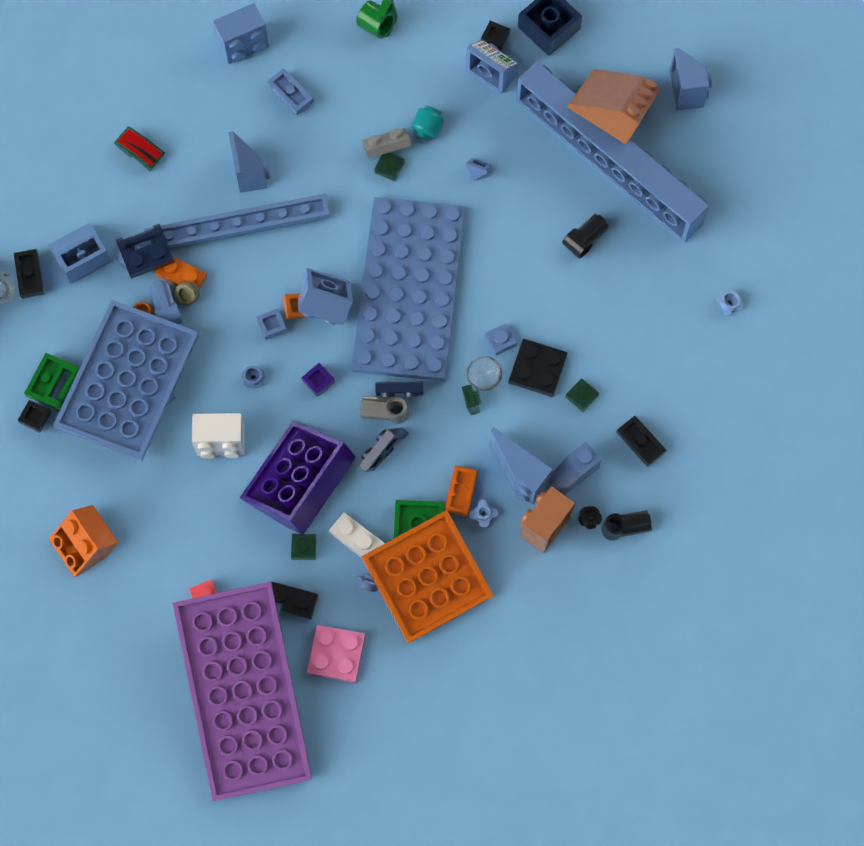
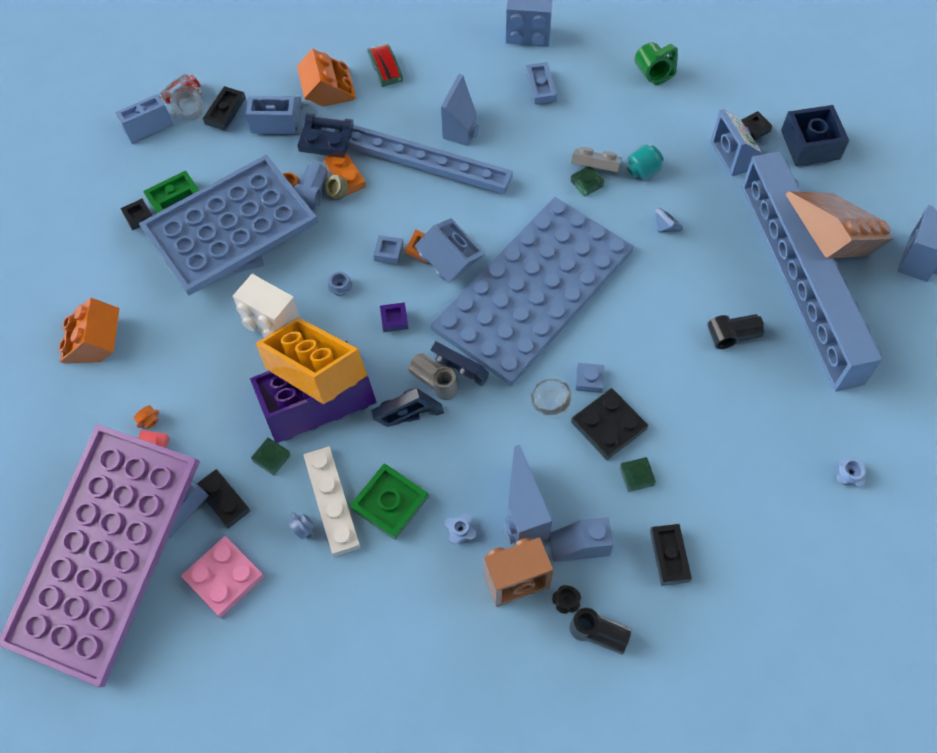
camera: 35 degrees right, 10 degrees down
orange plate [361,510,494,643] -> none
orange plate [444,465,478,518] -> none
clear green plate [461,384,482,415] -> none
none -> orange plate [133,405,159,430]
none -> light orange brick [255,317,367,404]
none -> orange slope [297,48,356,107]

